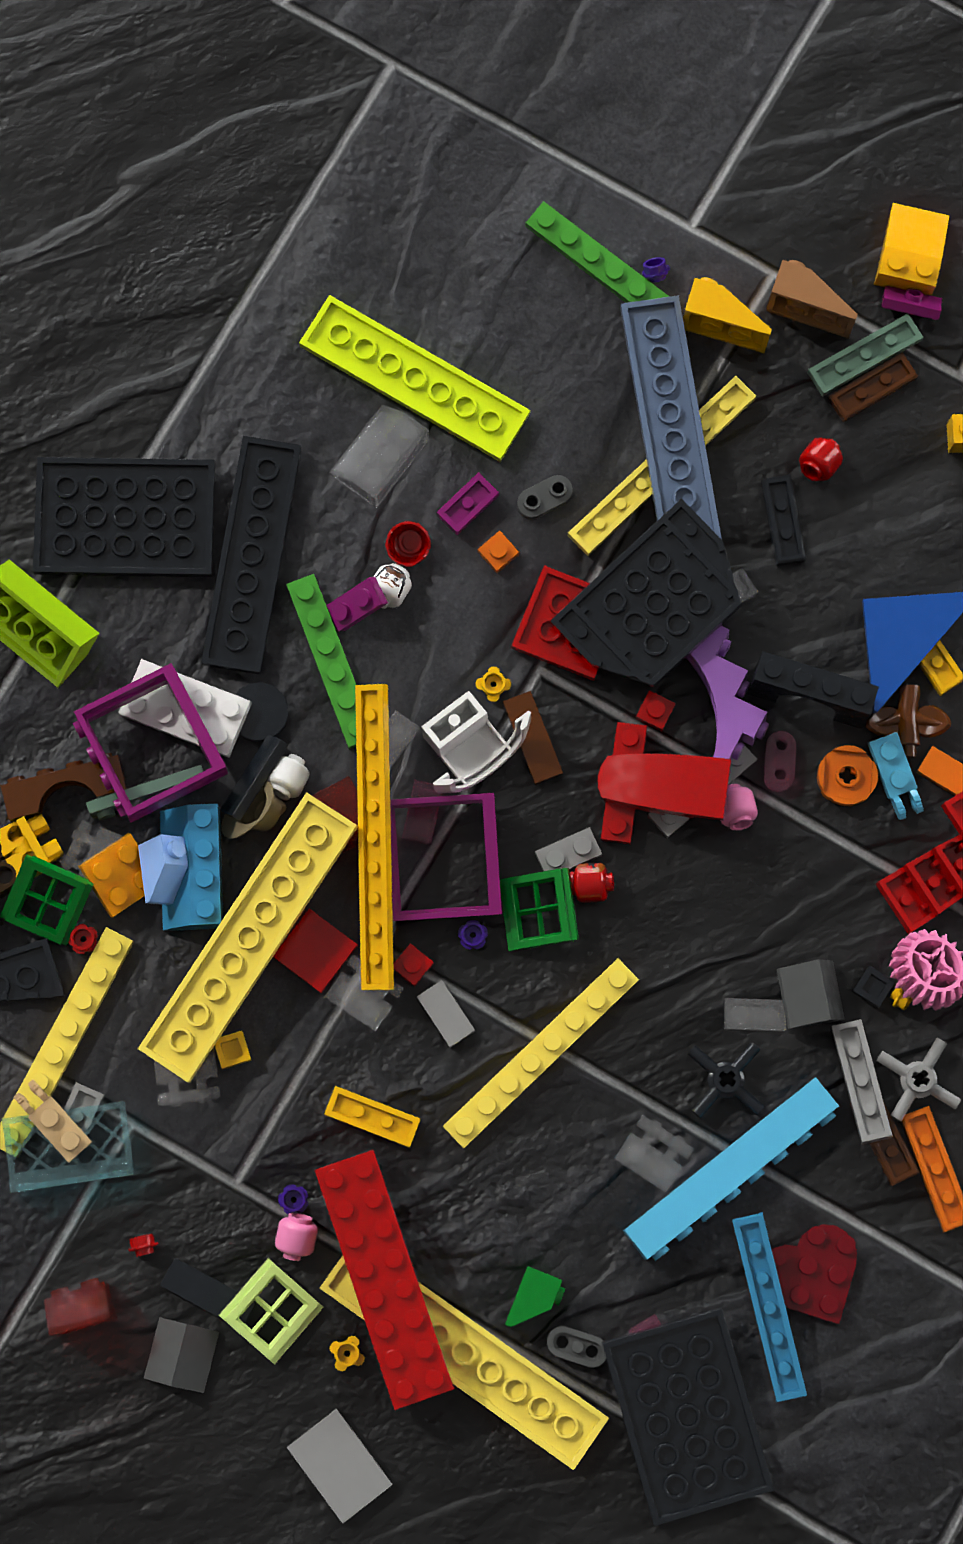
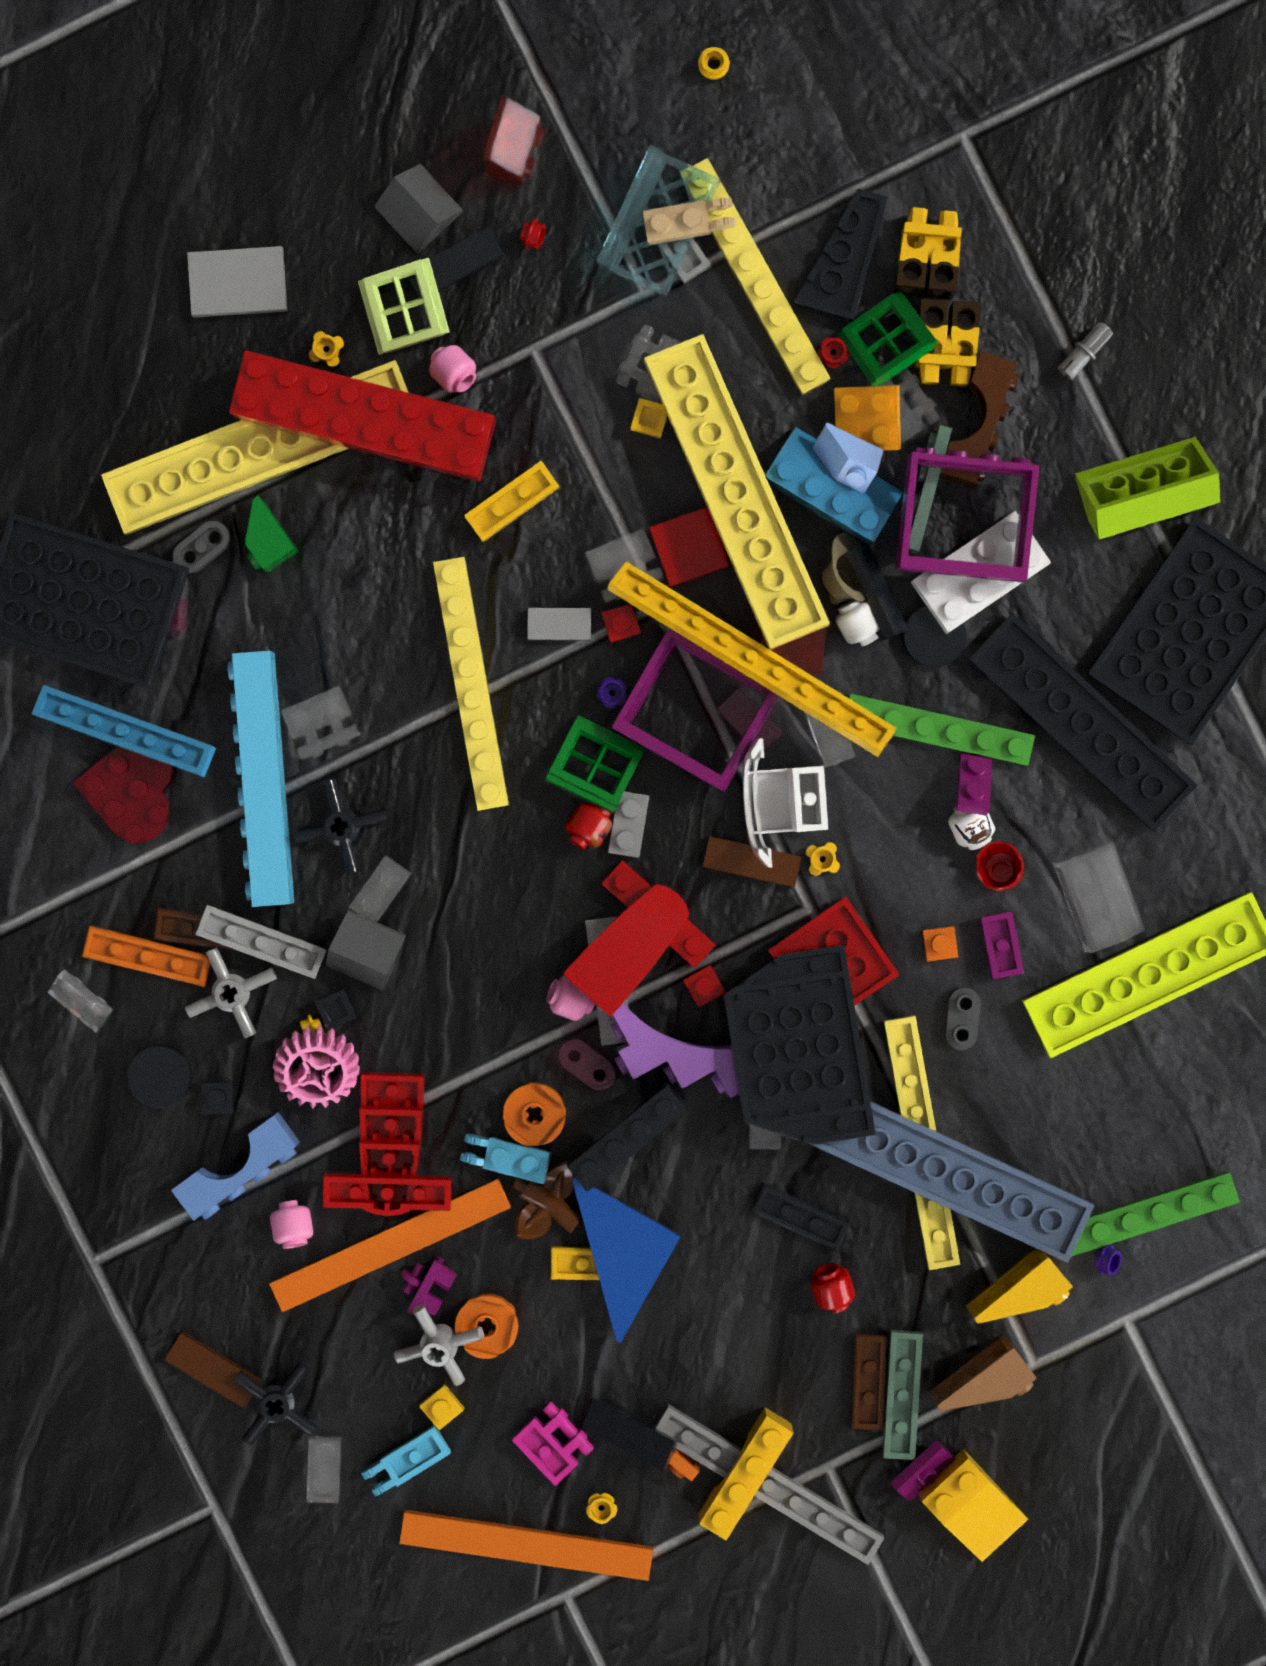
camera: 125 degrees right, 10 degrees up
dark purple plate [278,1184,308,1214] -> none

